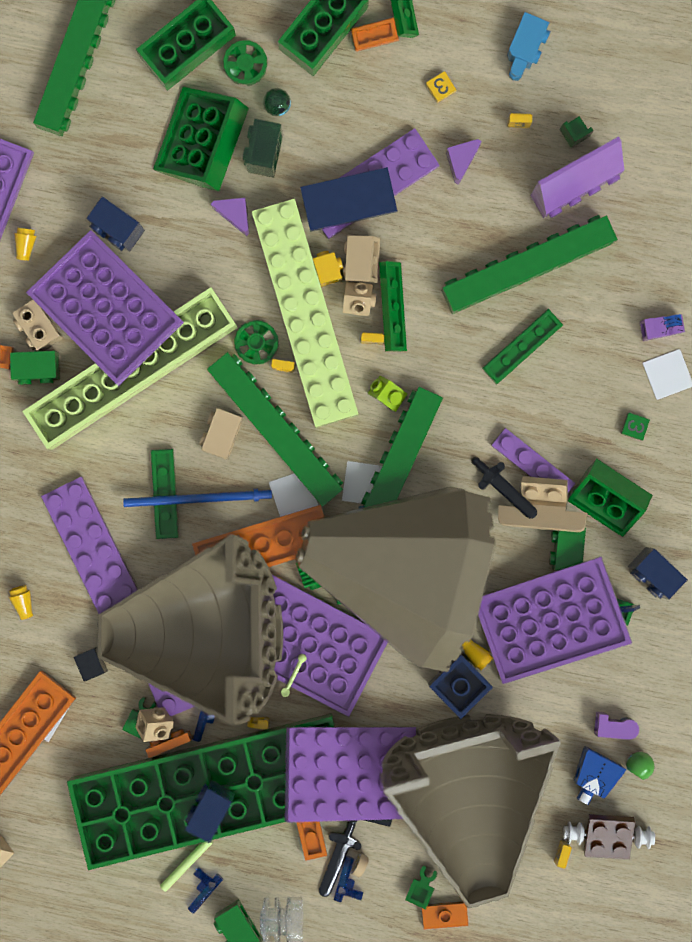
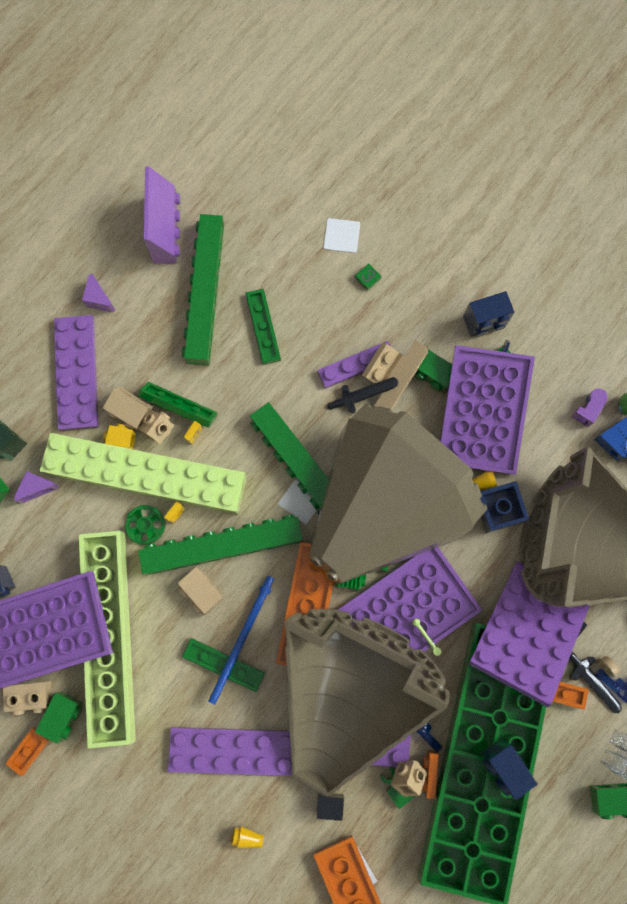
camera: 70 degrees left, 10 degrees down
yellowish green bar [160,840,213,892] -> none
clear blue hose [188,867,224,914] -> none
yellow tile [247,717,269,729] -> none
white sticker [269,474,318,517] -> none
dark blue tile [300,167,398,232] -> none
lime bracket [368,376,408,412] -> none
yellow tile [426,71,456,103] -> none
dark azure hinge [507,12,551,81] -> none
yellow tile [507,113,532,128] -> none
green panel [560,116,594,148] -> none
green slope [568,458,653,537] -> none
medium lavender leg [640,314,685,341] -> none

